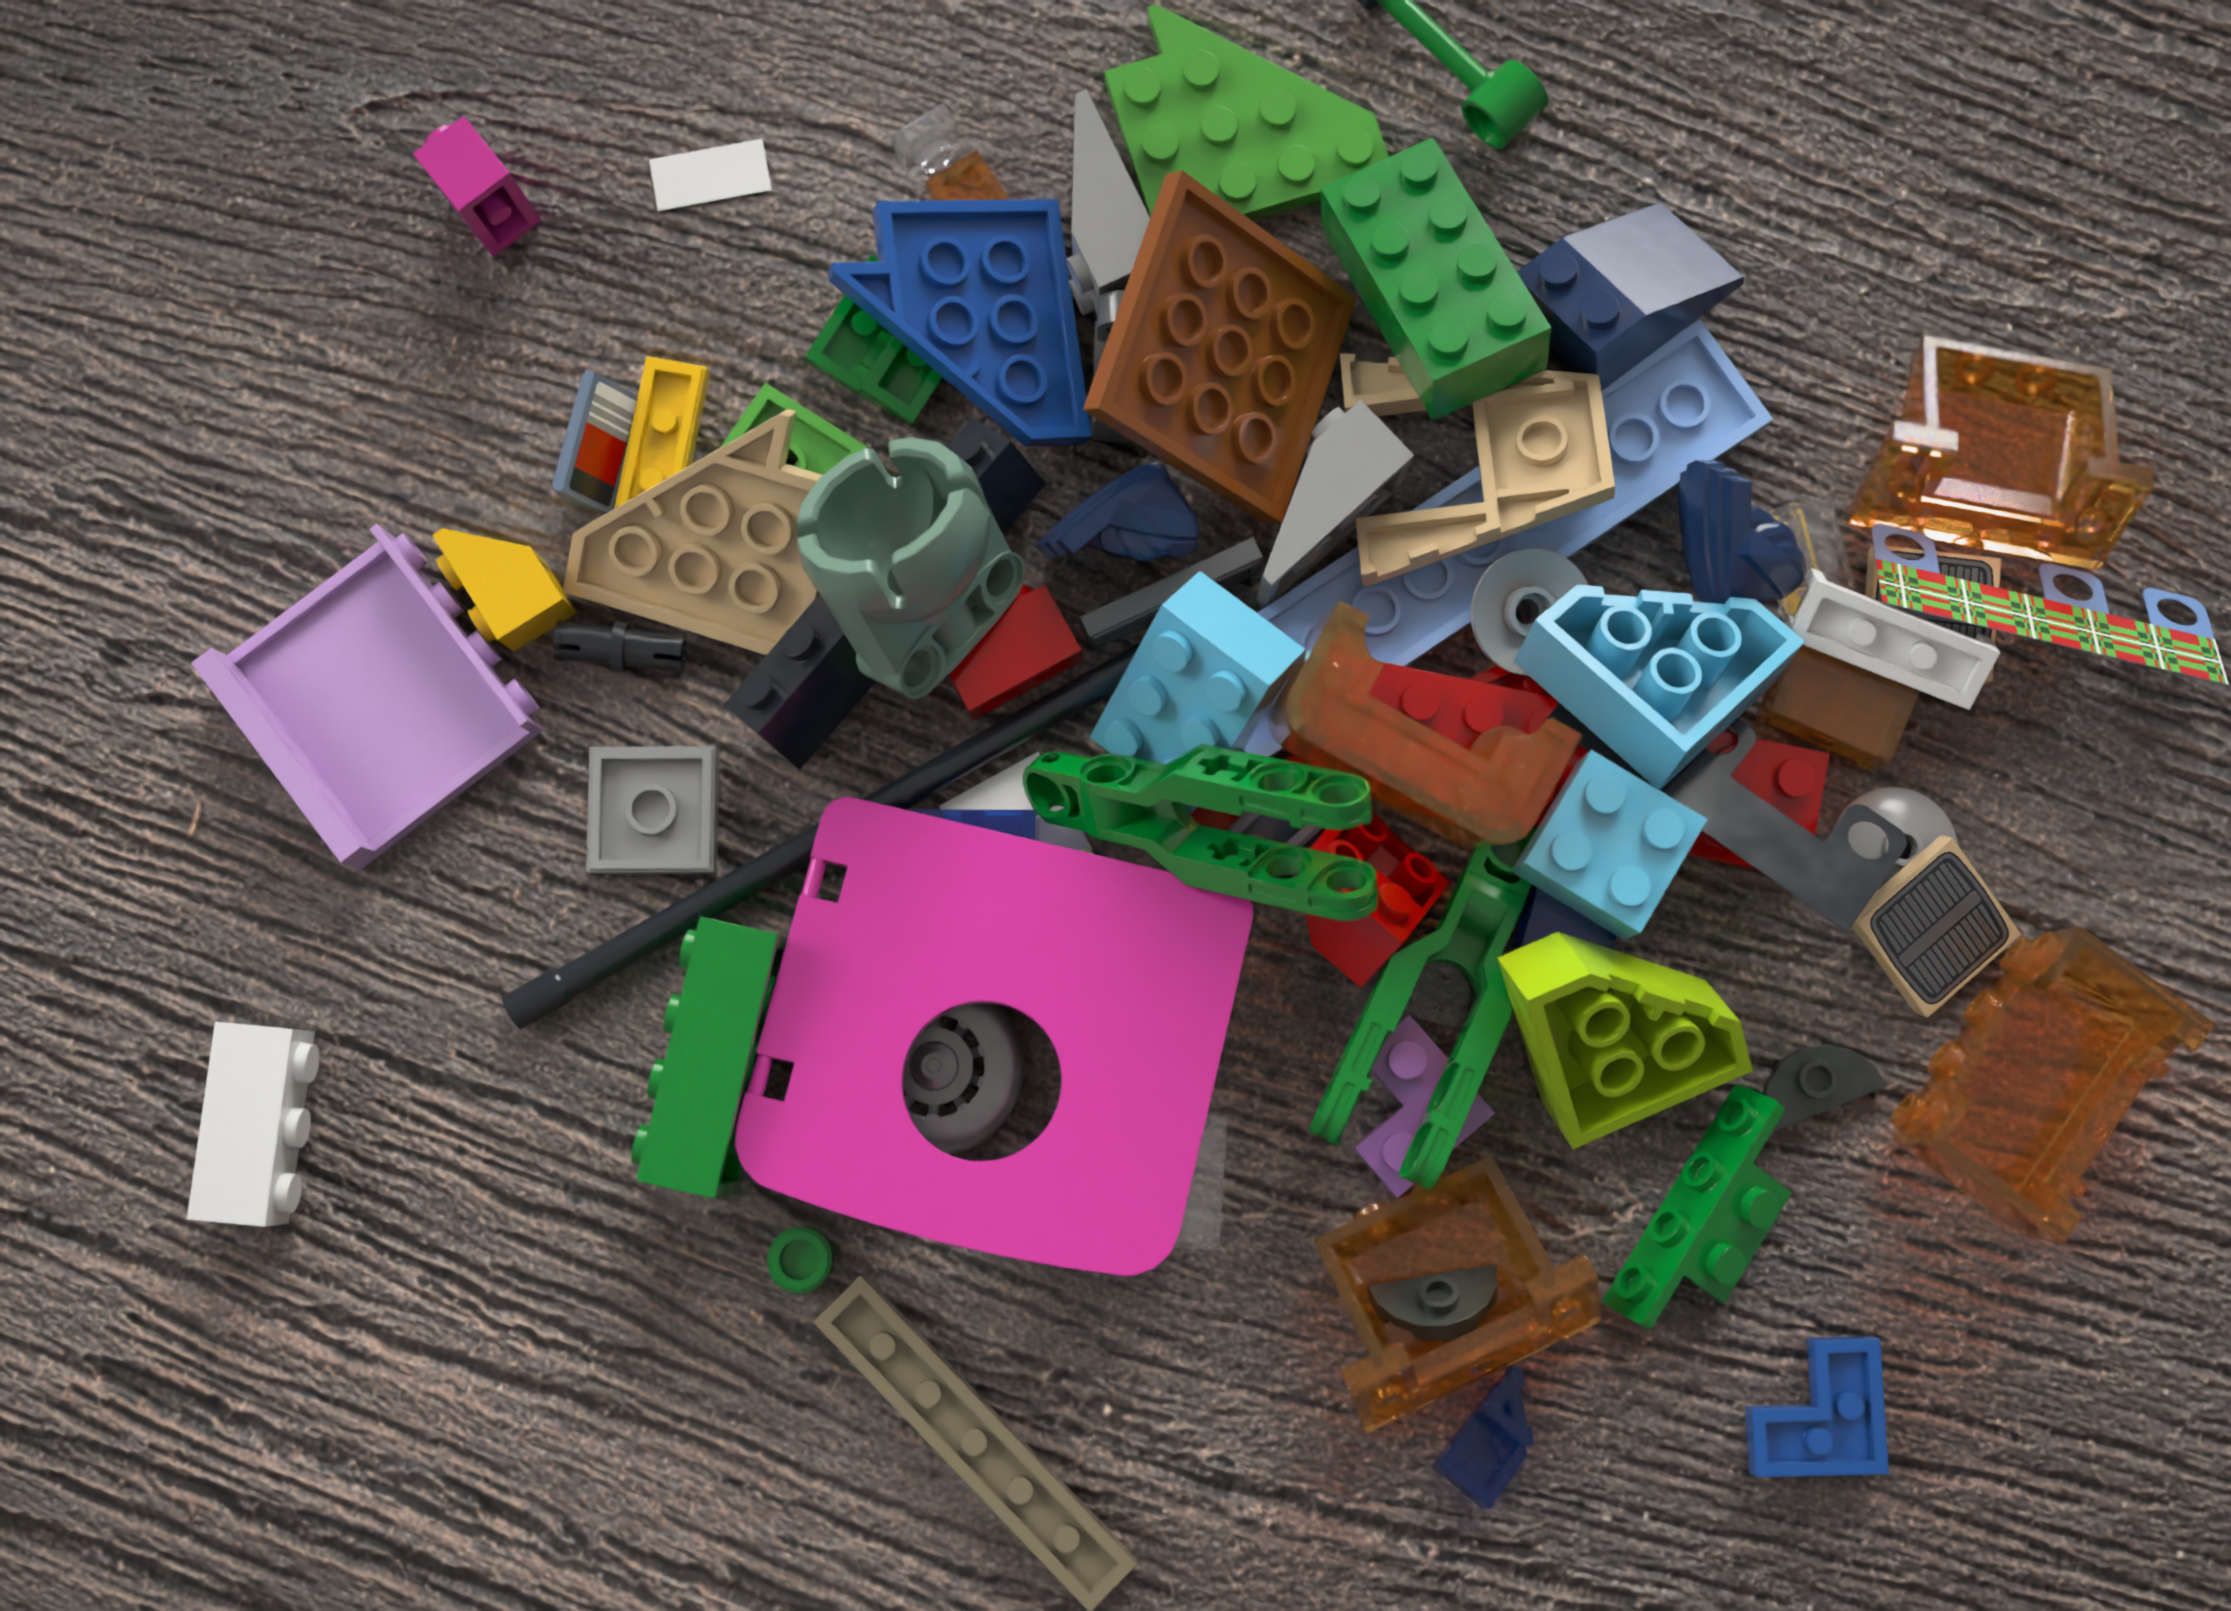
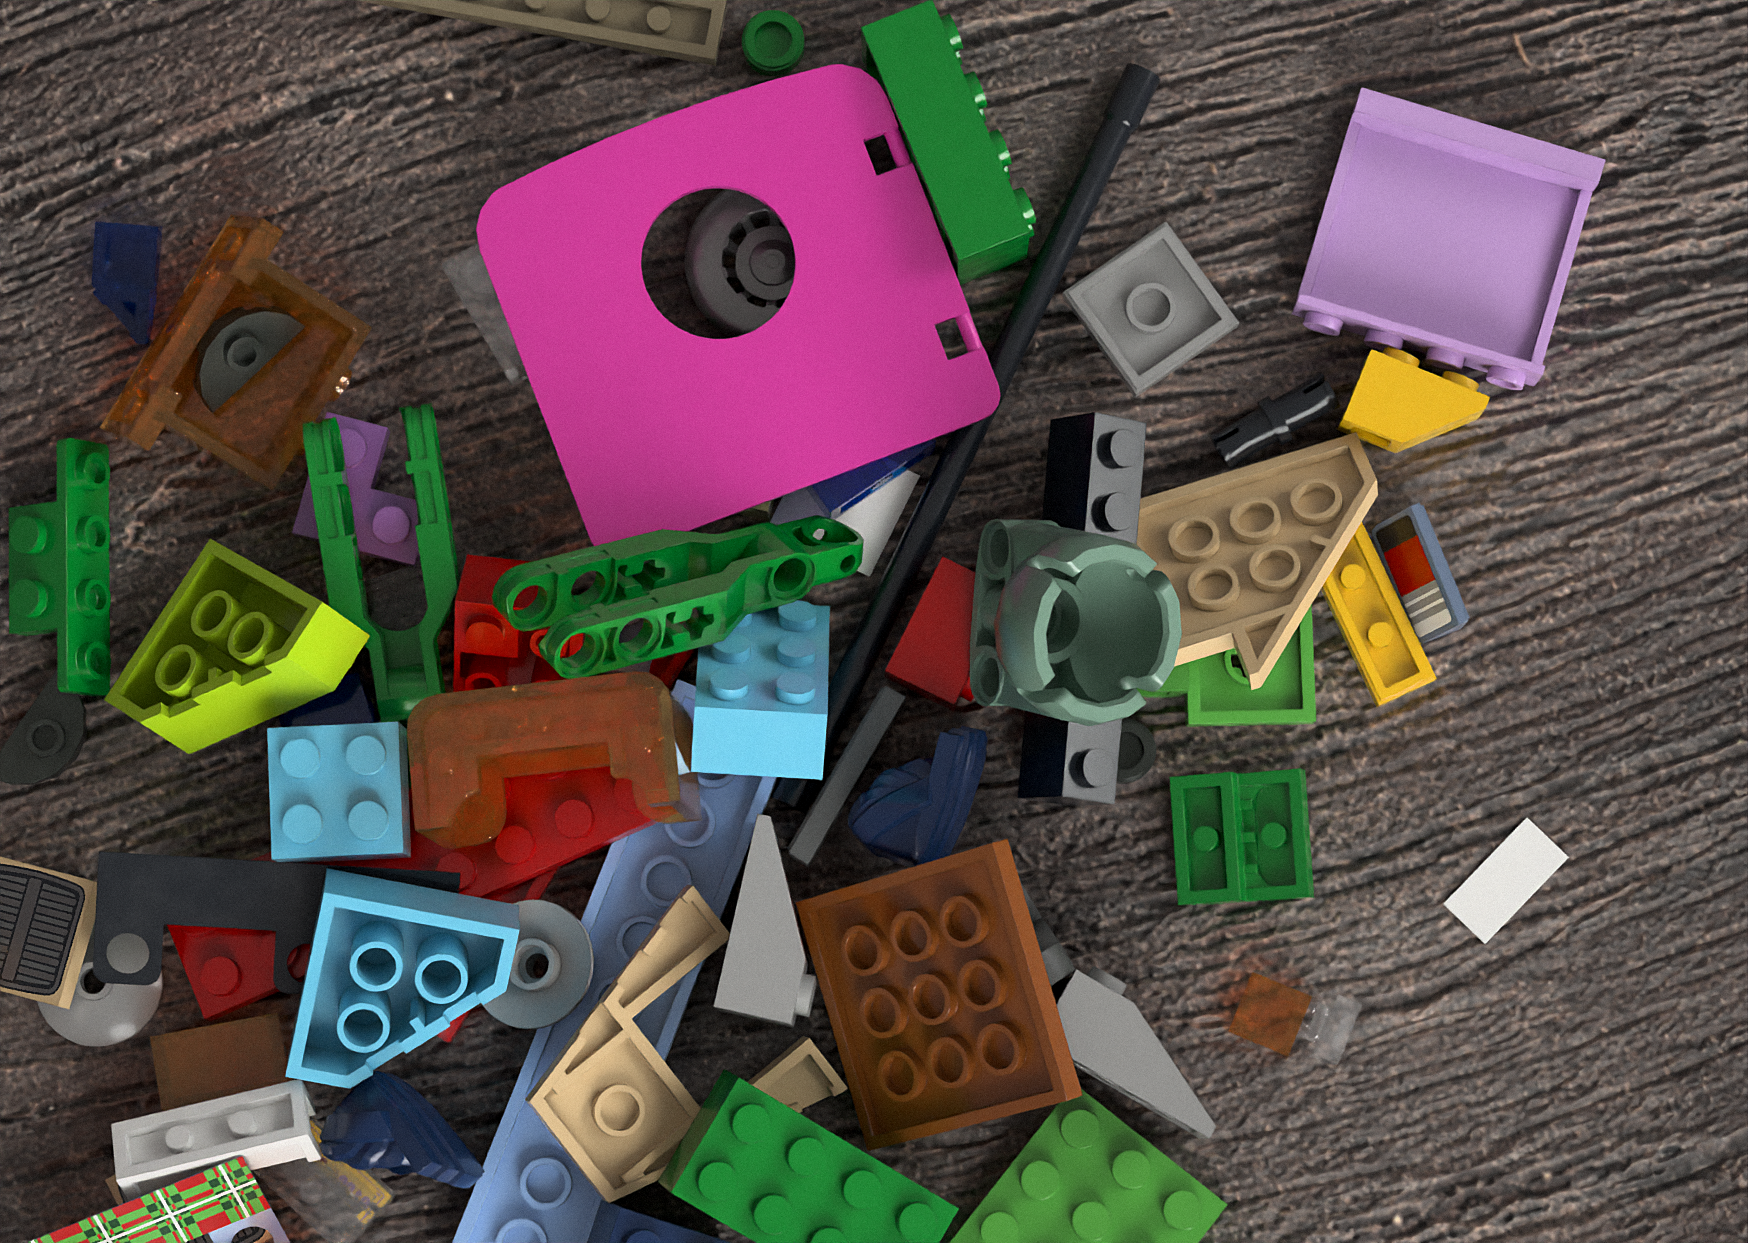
camera: 145 degrees right, 0 degrees up
dark pink brick [413,116,542,257] -> none
blue wing [828,199,1092,447] -> none

